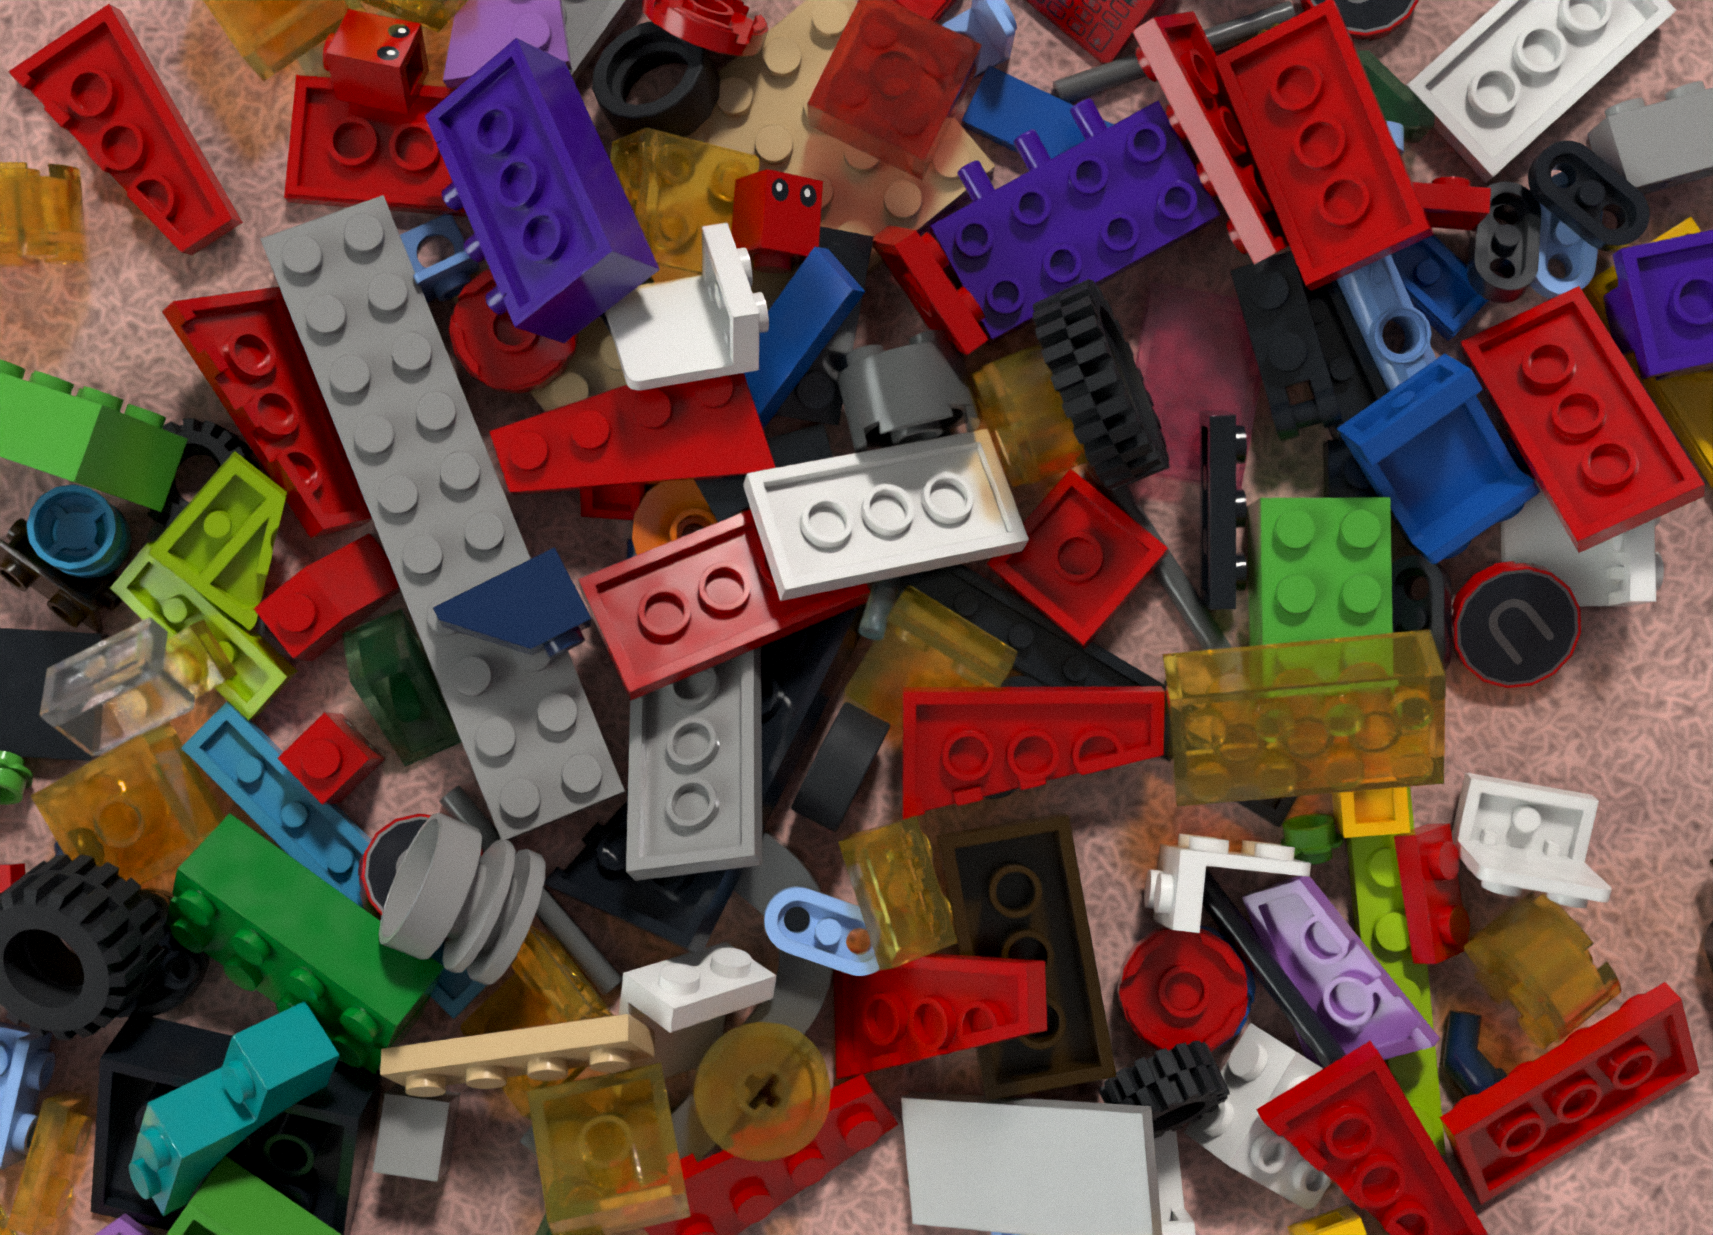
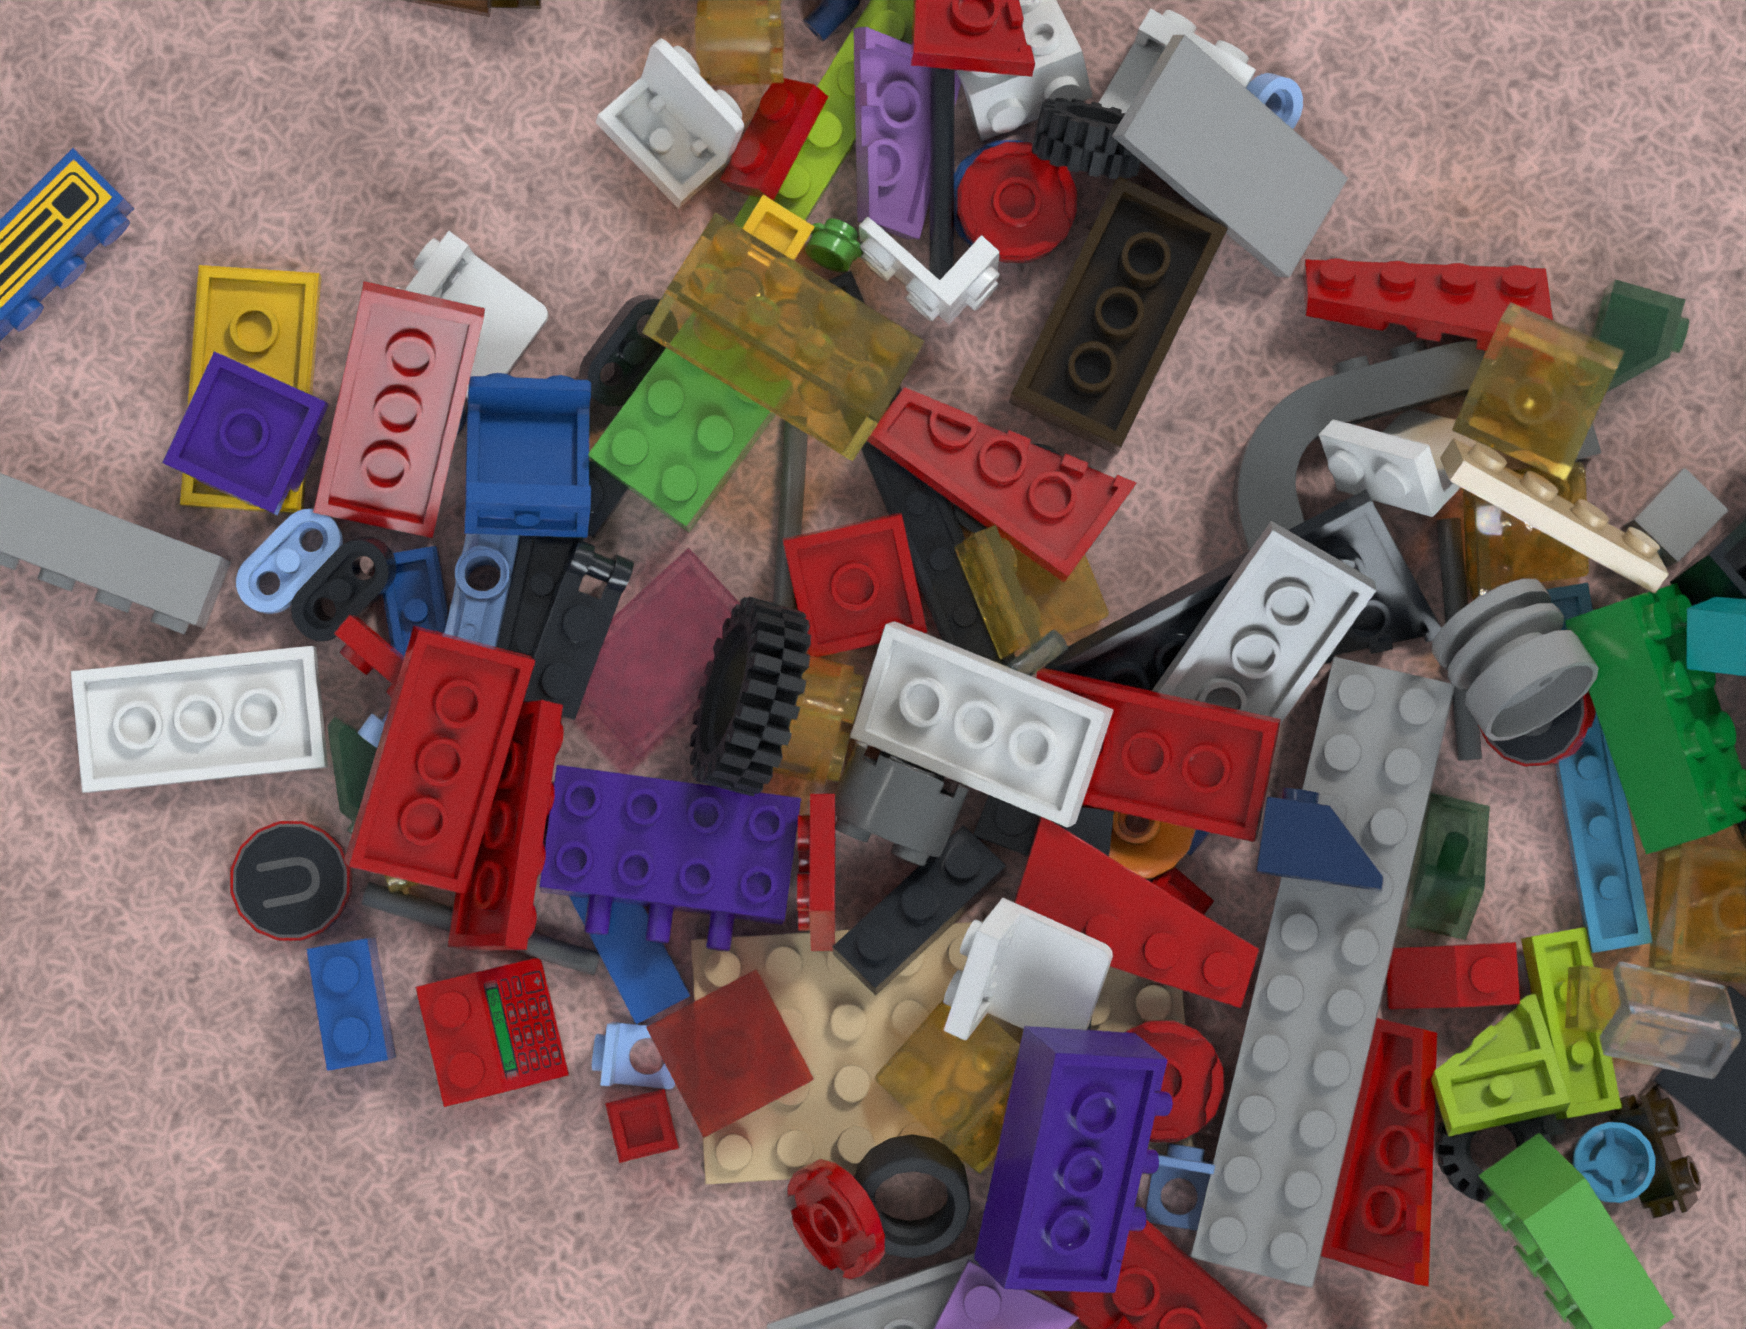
camera: 145 degrees left, 0 degrees up
red brick [277,712,386,805] -> none
clear yellow brick [691,1022,830,1161] -> none
red brick [731,169,823,274] -> none
blue tile [745,246,865,429] -> none
light blue plate [764,886,893,976] -> none
black tyre [791,702,890,832] -> none
red wing [834,948,1047,1079] -> none
clear yellow bracket [838,816,958,970] -> none
black plate [1199,410,1247,610] -> none
black tile [1452,561,1581,688] -> none
black plate [1528,141,1650,251] -> none

